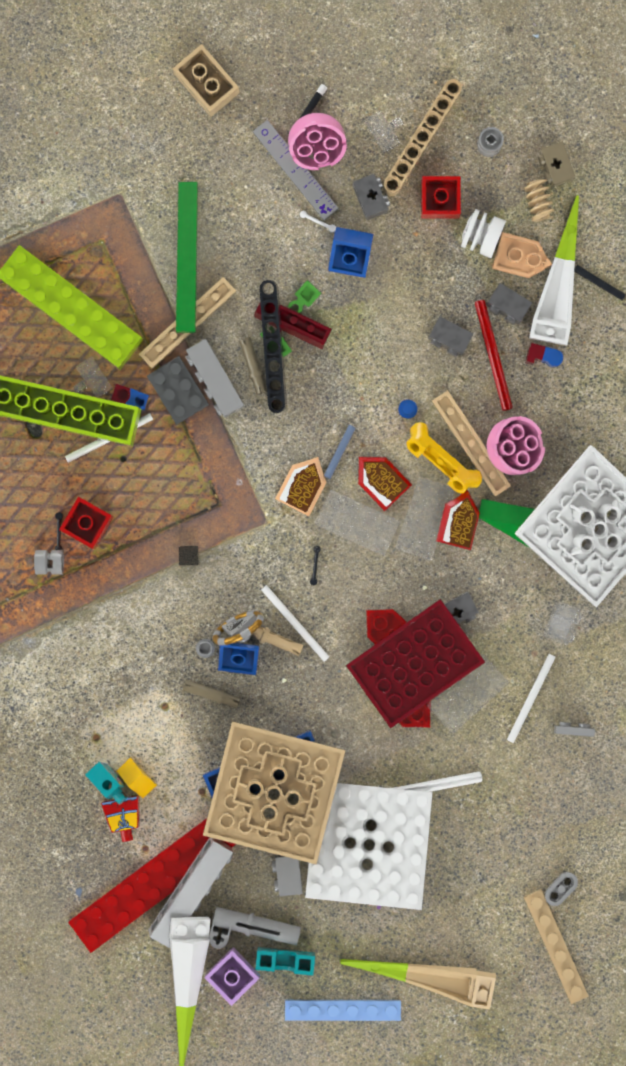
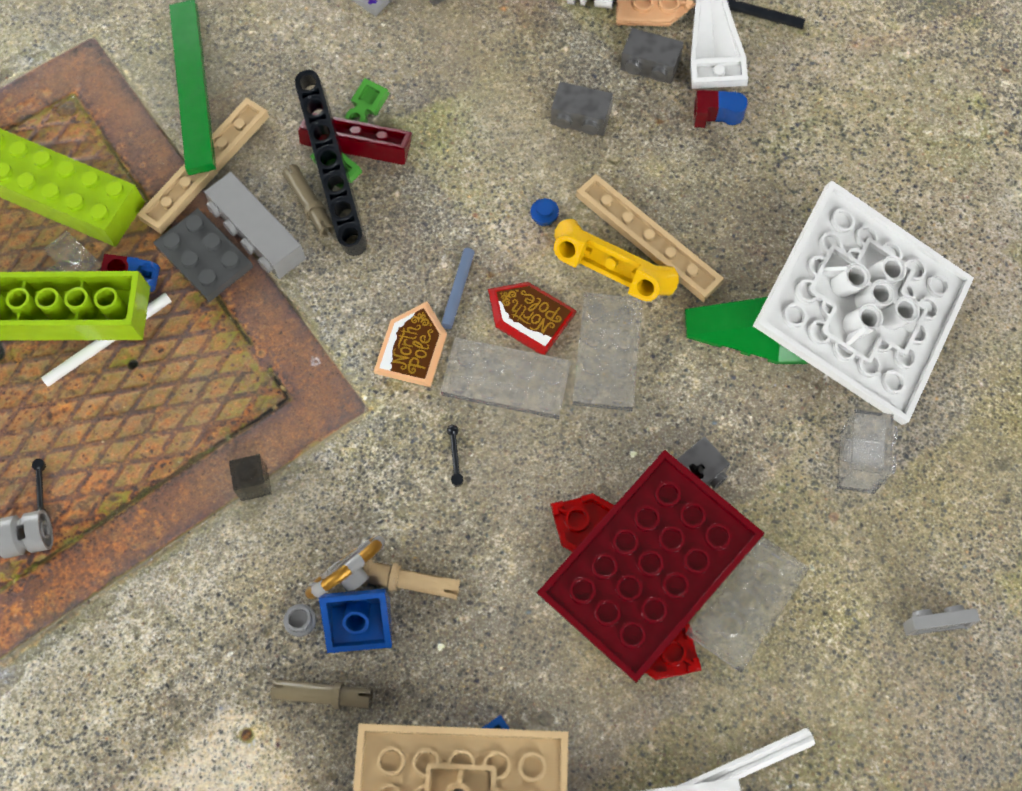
camera: 10 degrees left, 20 degrees down
red brick [59,496,114,550] -> none
white piece [261,585,330,662] -> none
white hinge [300,210,336,233] -> none
blue slope [328,227,374,278] -> none
tile [436,490,480,550] -> none
red axle [475,300,513,411] -> none
bright pink cylinder [487,416,545,475] -> none
white piece [507,654,556,743] -> none

